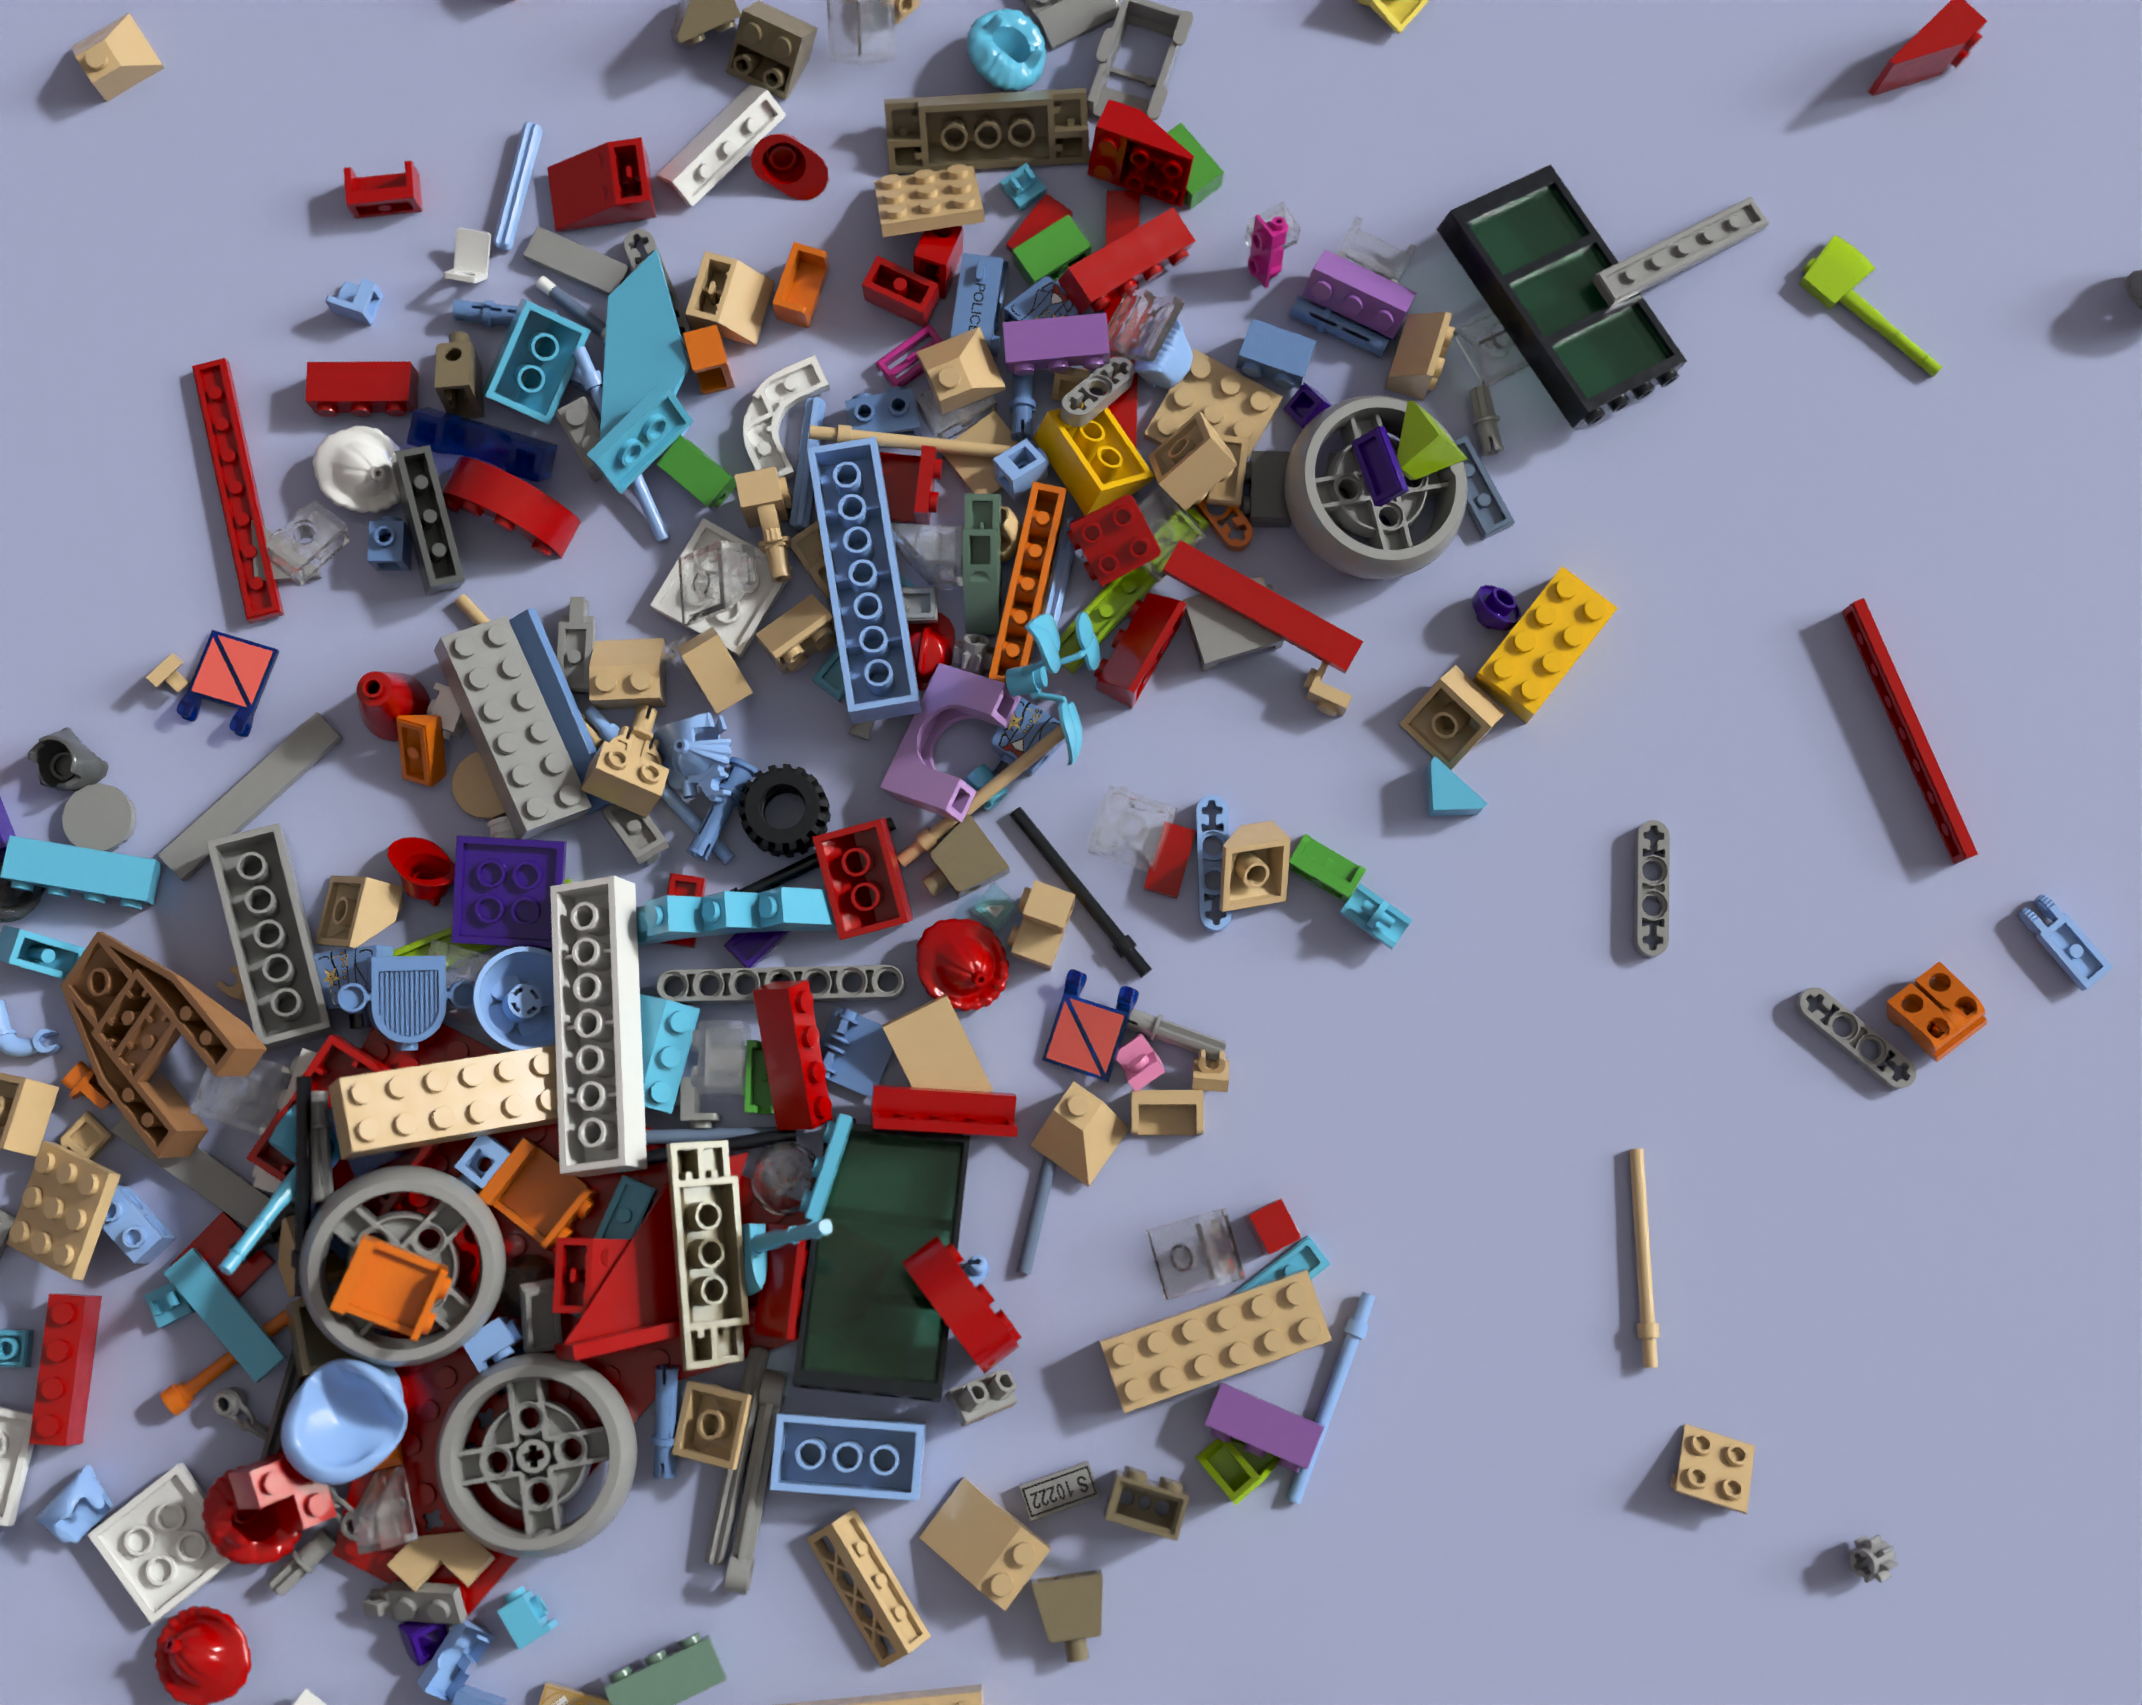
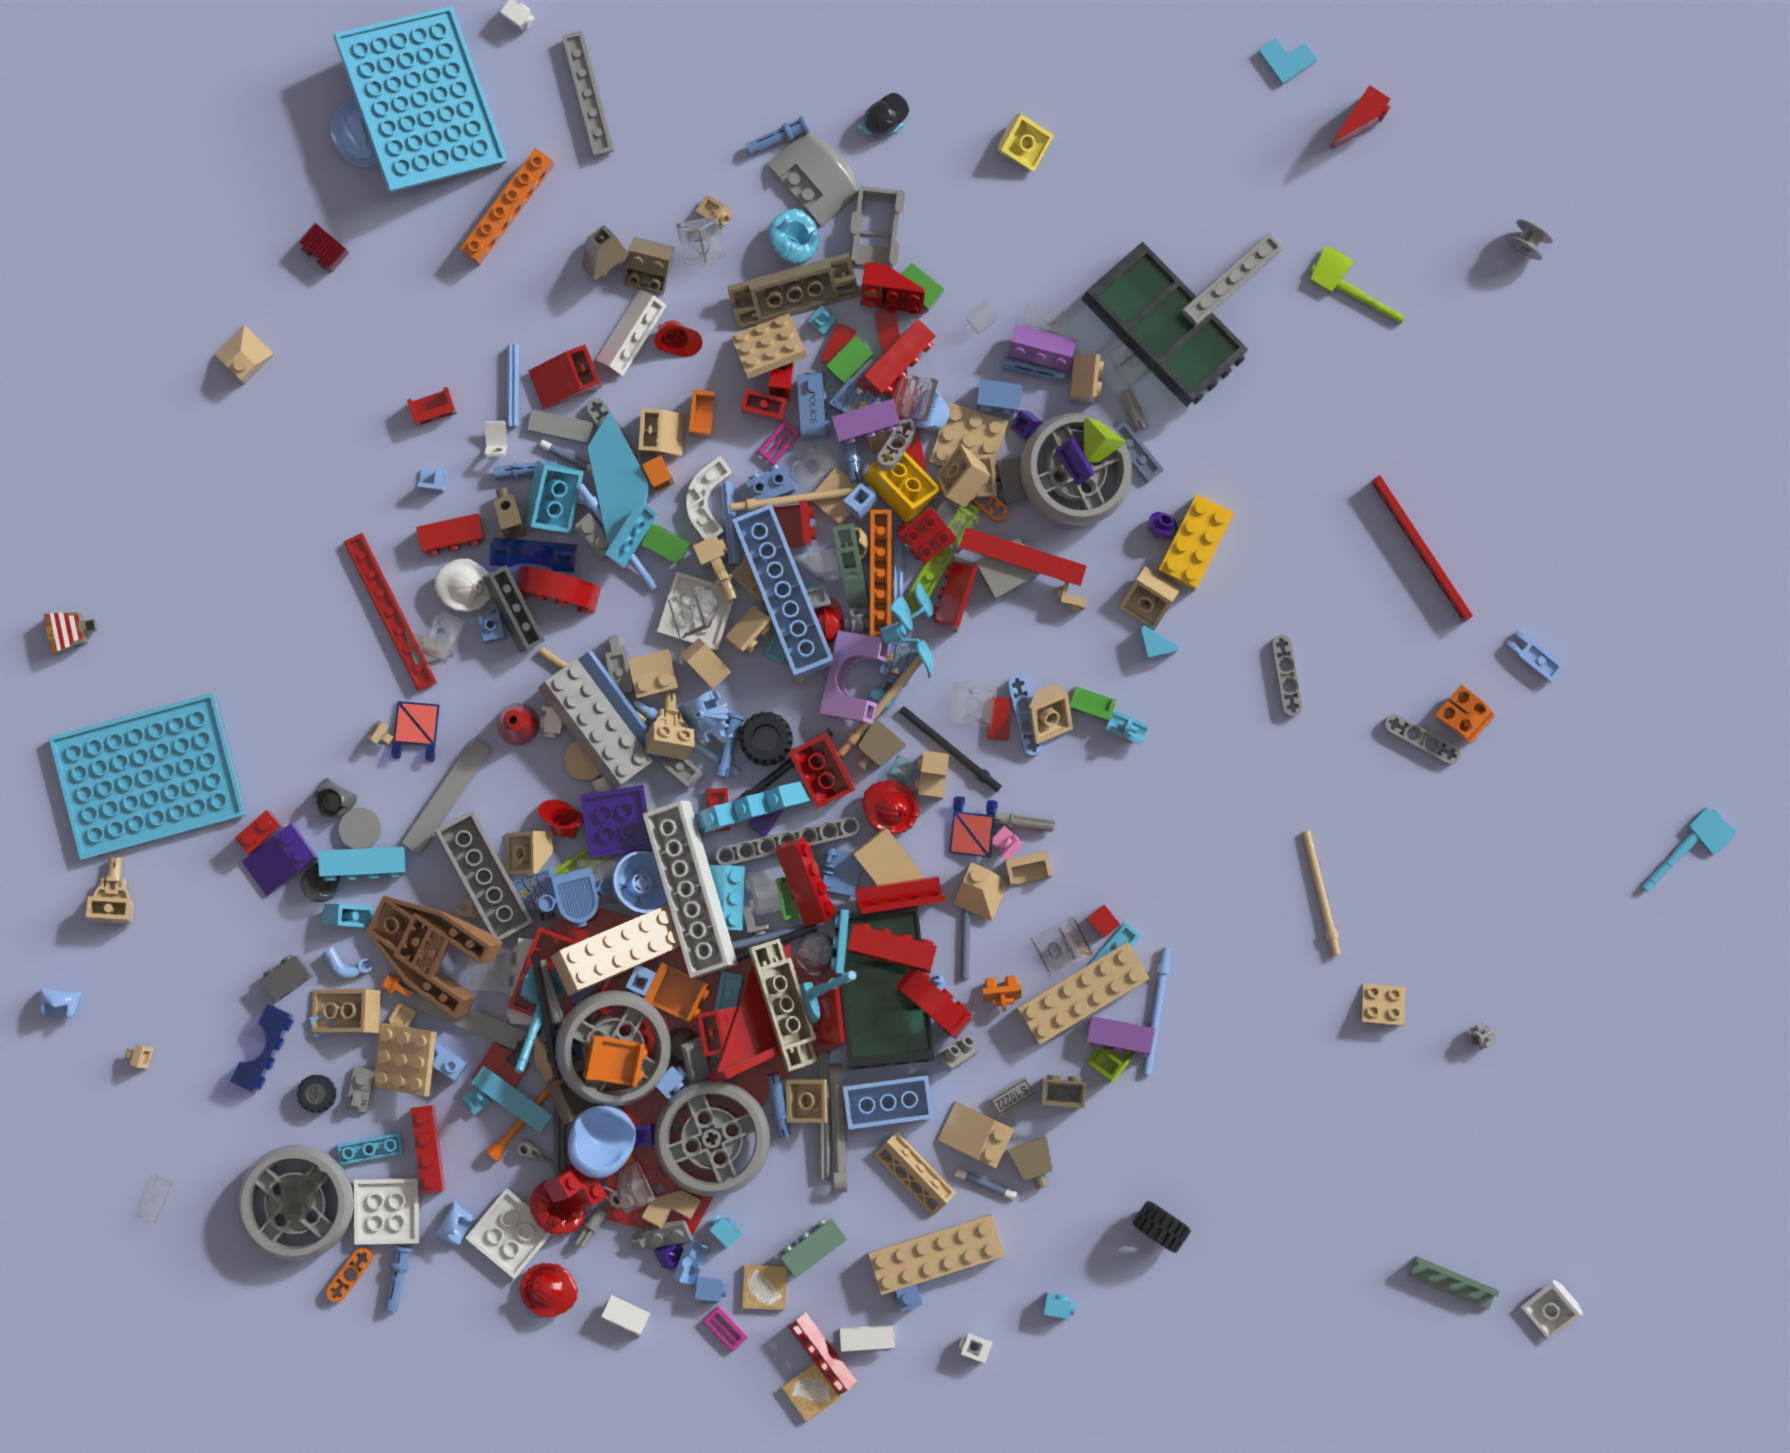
camera: 10 degrees left, 5 degrees up
orange slope [396,715,447,787] -> none
tan slope [916,327,1006,415] -> none
tan tile [1192,1049,1229,1092] -> none
dark pink hinge [1247,215,1288,289] -> none
none -> dark purple tile [634,1124,655,1148]
none -> red brick [847,923,937,974]
none -> sand blue bar [955,1168,1017,1200]
none -> orange hips [983,975,1022,1012]

